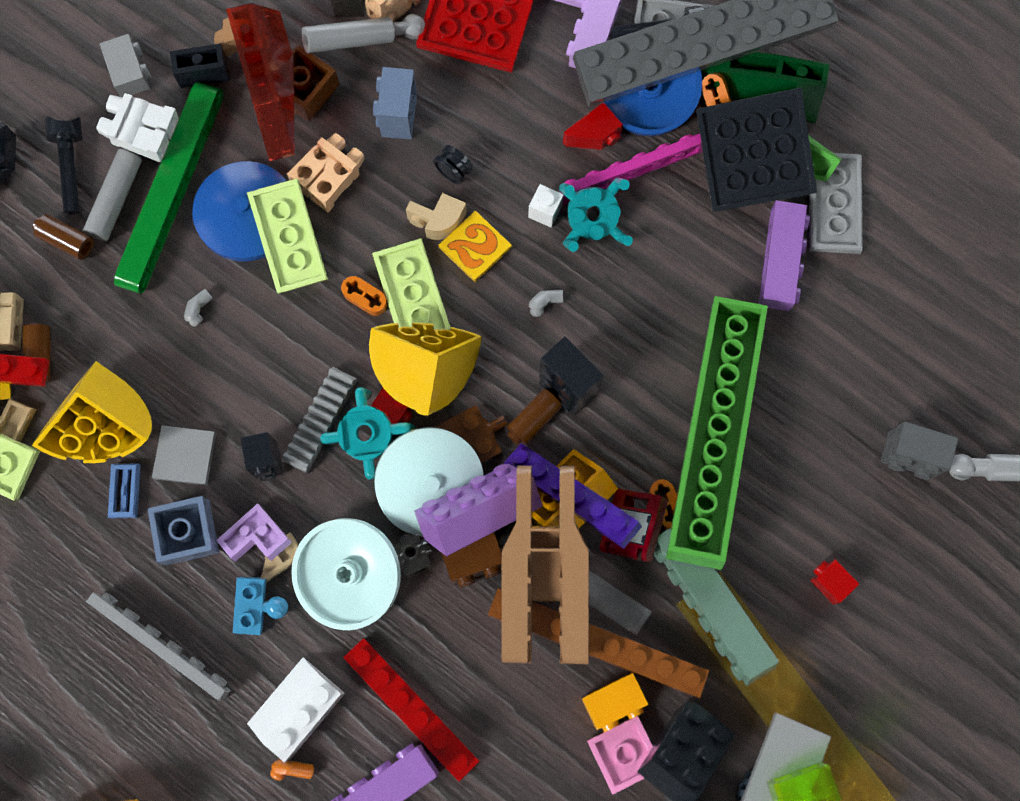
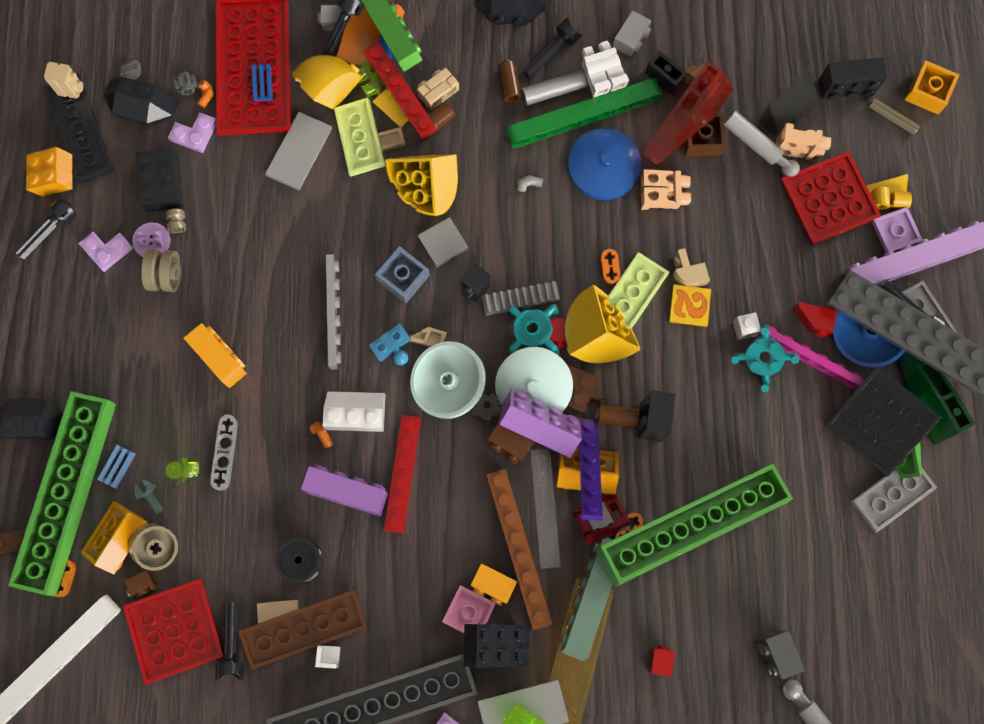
camera: 50 degrees right, 0 degrees up
medium blue tile [108,464,141,519] -> none
lavender plate [216,503,292,562] -> none
yellowish green tile [247,178,328,294] -> none
sand blue brick [373,67,417,140] -> none
black wheel [433,145,473,185] -> none
medium nougat beam [502,466,589,664] -> none
light grey arm [528,290,563,317] -> none
orange beam [702,73,732,107] -> none
medium lavender brick [759,200,810,311] -> none

